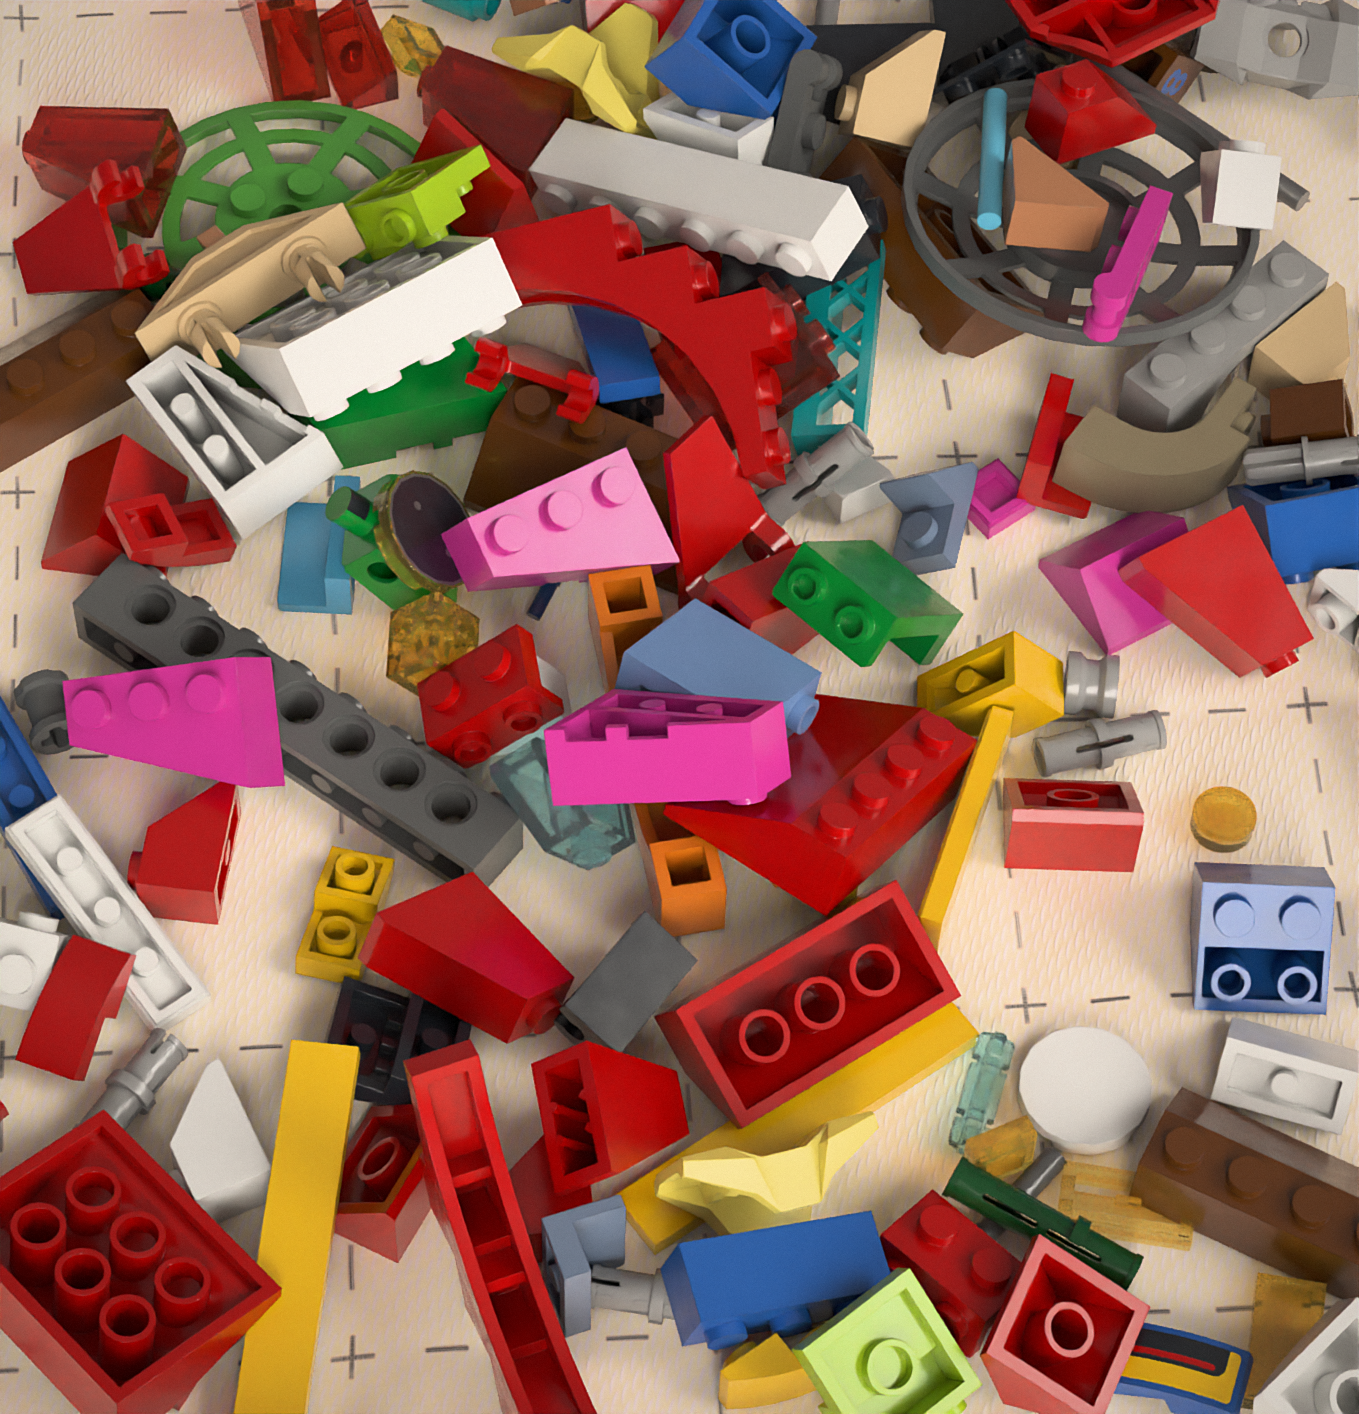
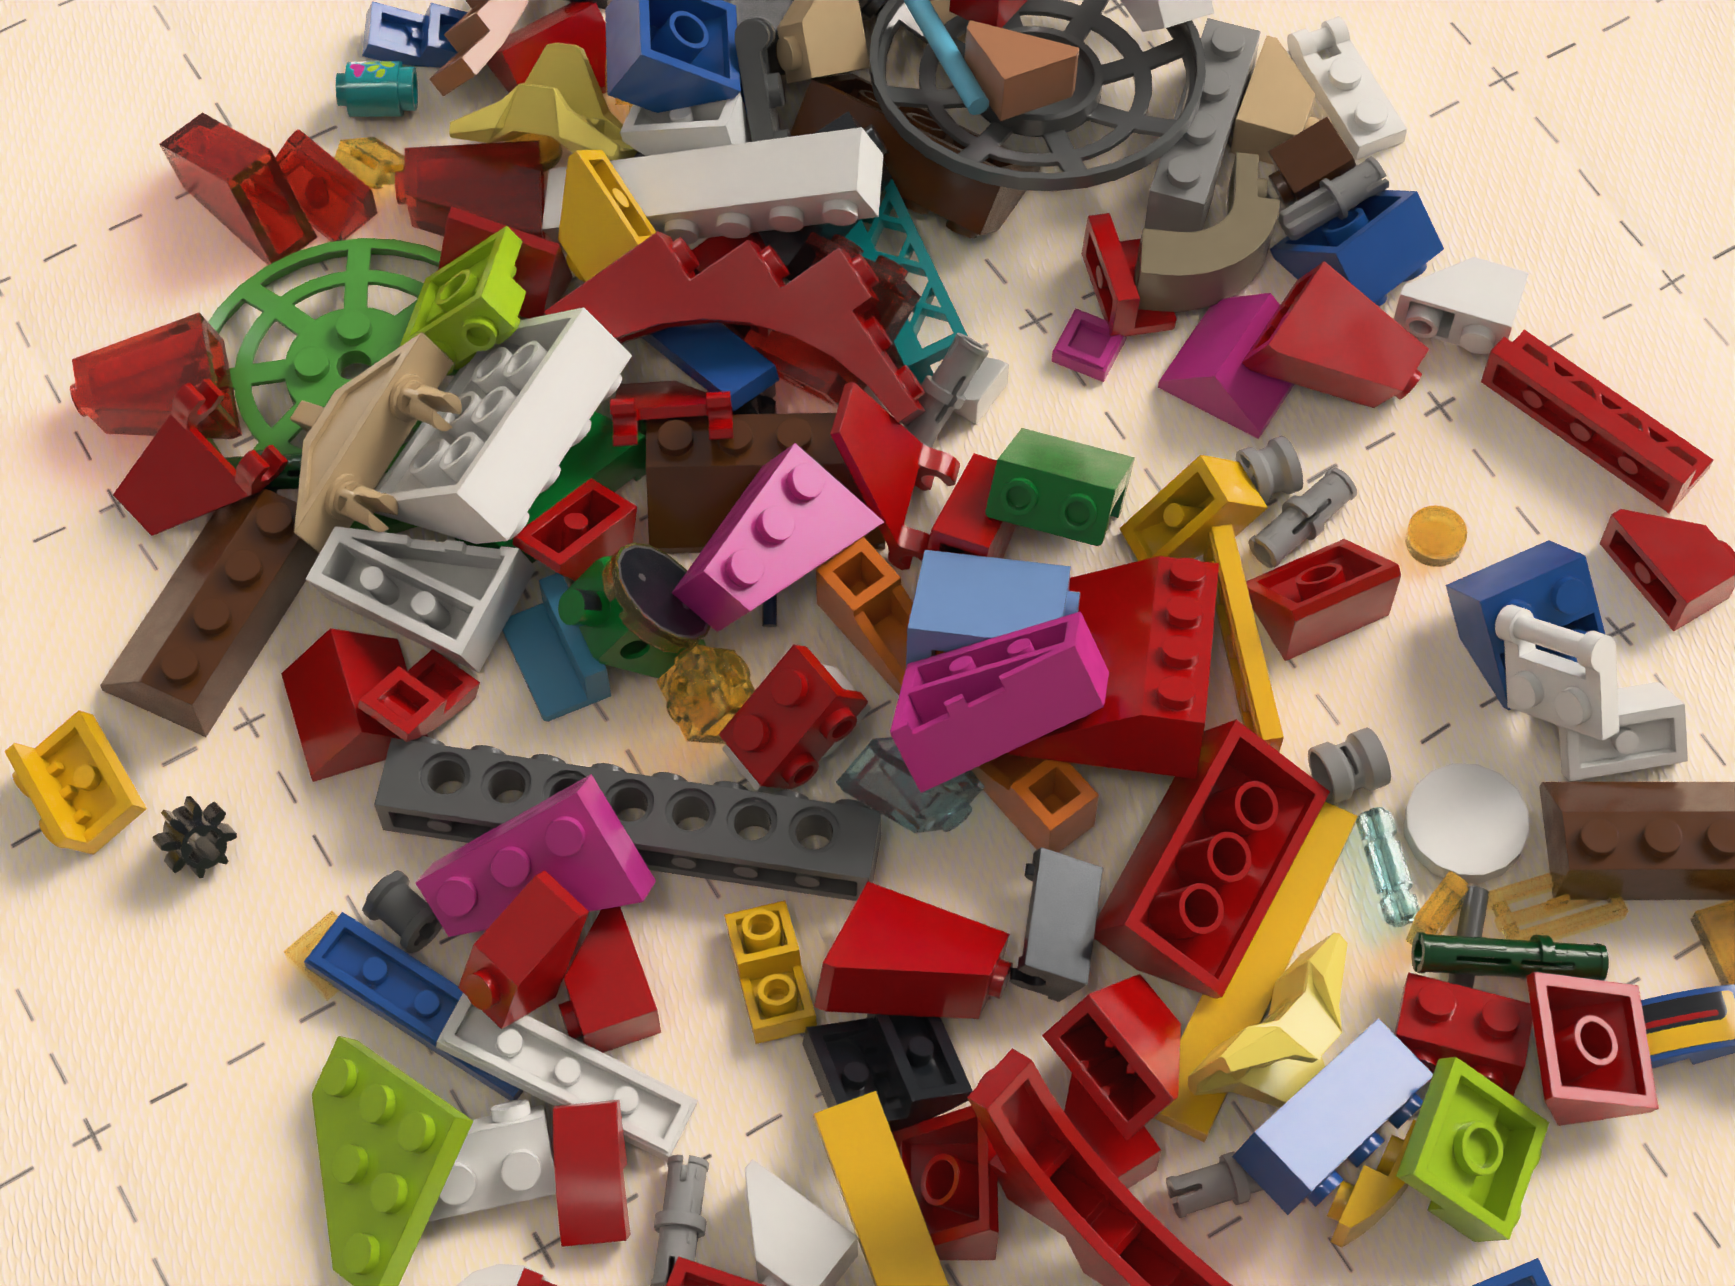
camera: 25 degrees left, 5 degrees up
sand blue panel [541,1195,626,1338] -> none
sand blue slope [880,462,979,575] -> none
dark pink plate [1082,186,1173,343] -> none
none -> red slope [458,870,589,1029]
none -> red slope [513,478,637,581]
none -> yellow slope [558,150,656,282]
none -> light grey wheel [1308,727,1391,805]
none -> white plate [1495,604,1619,741]

